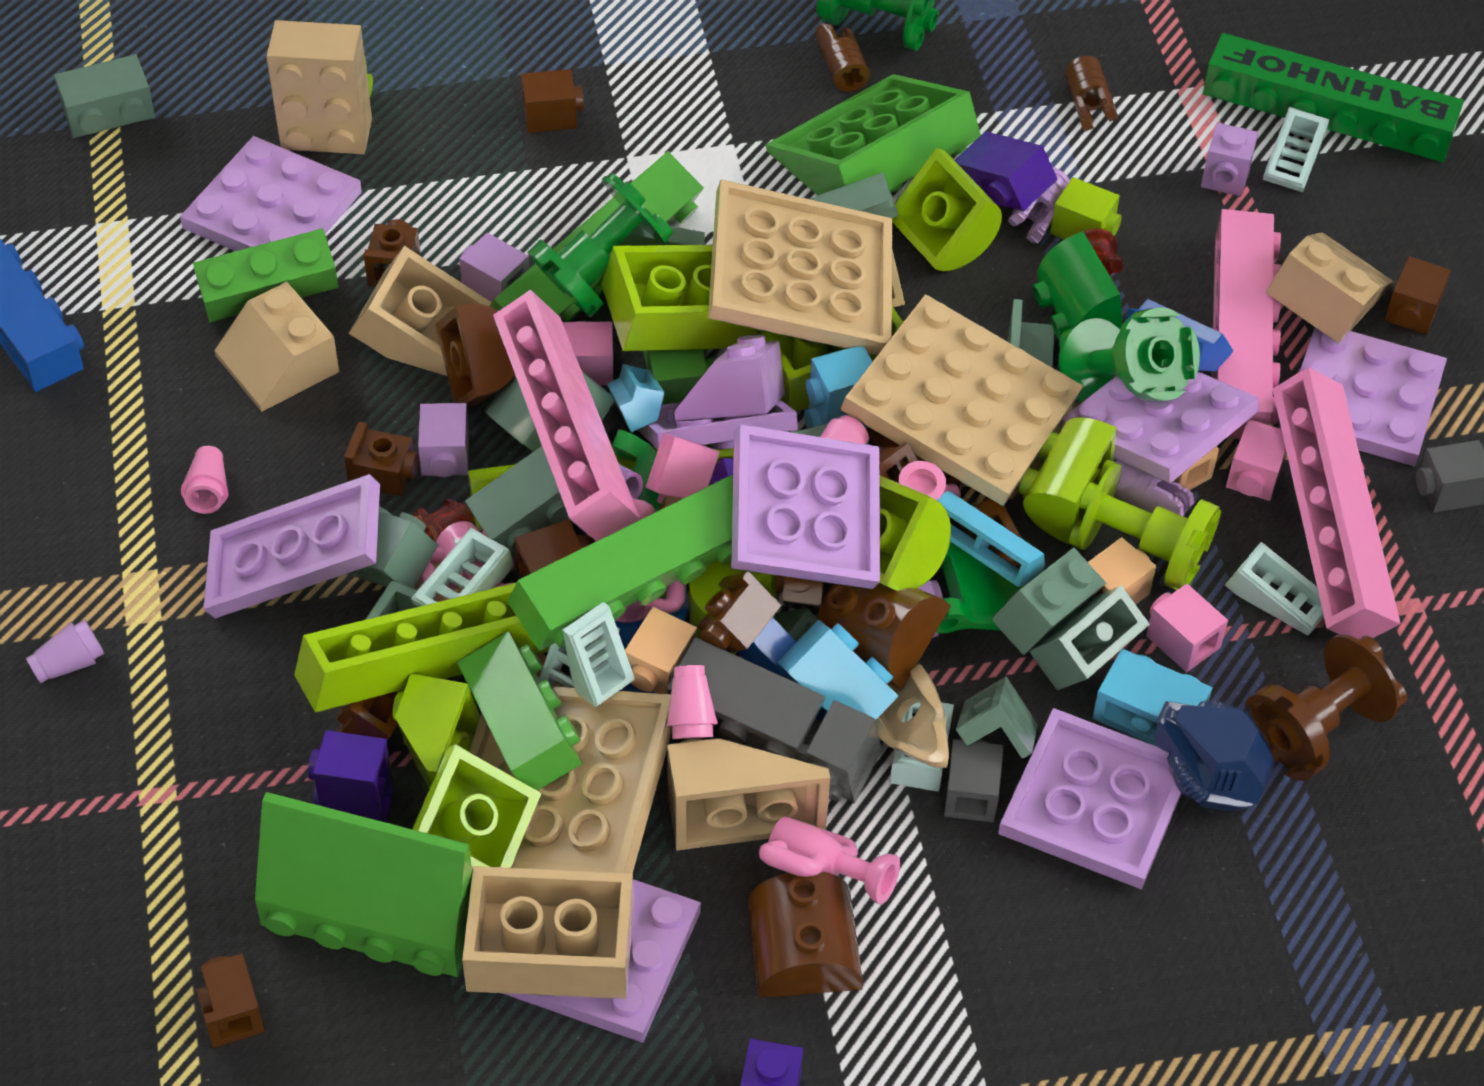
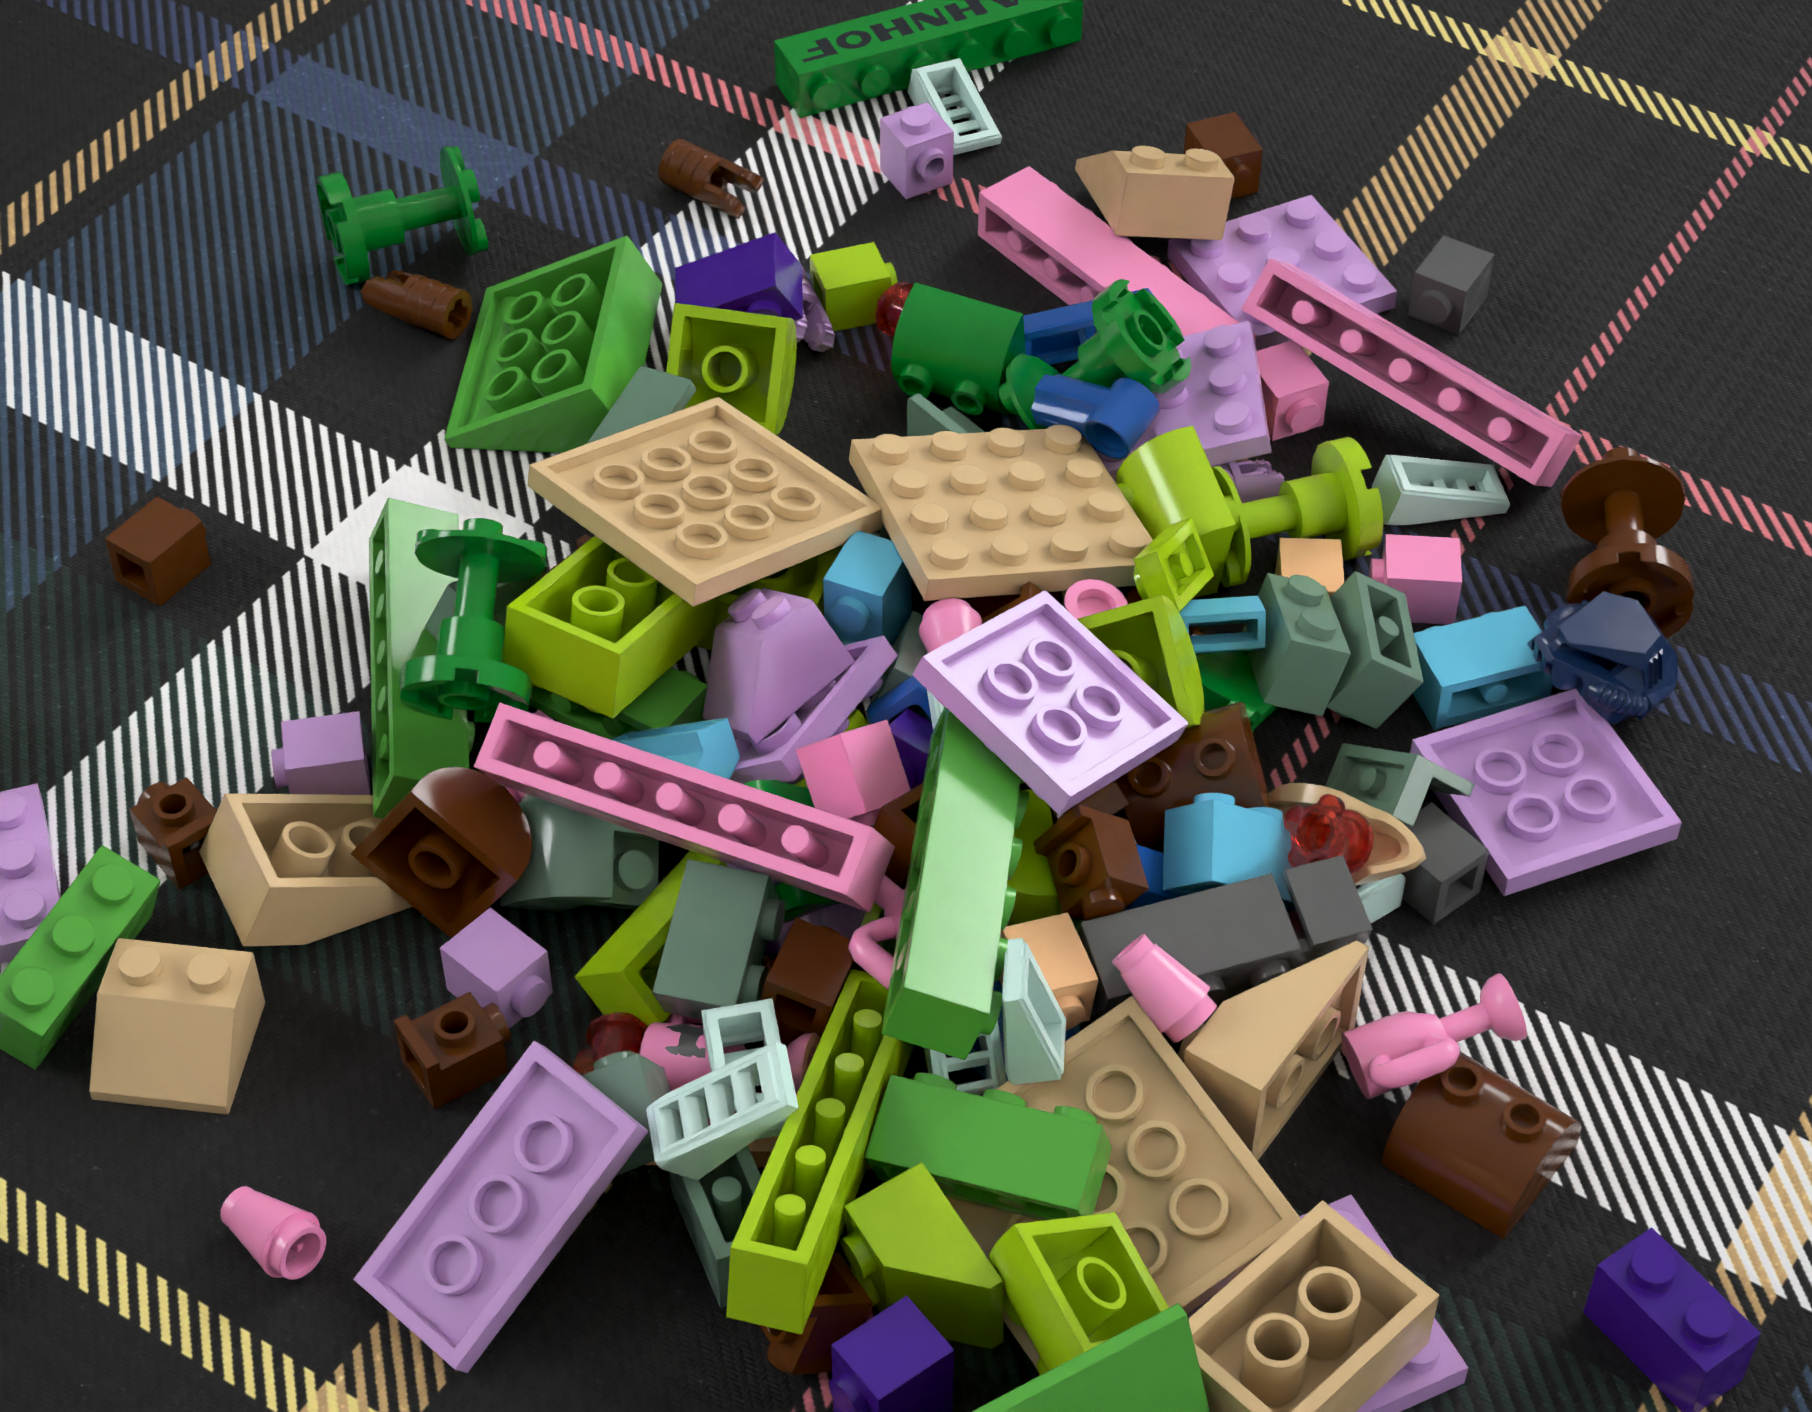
camera: 45 degrees left, 5 degrees down
none -> light aqua slope [646,1041,799,1181]
none -> blue piece [1031,374,1160,459]
none -> lime plate [1133,518,1214,612]
none -> clear red brick [1284,794,1374,875]

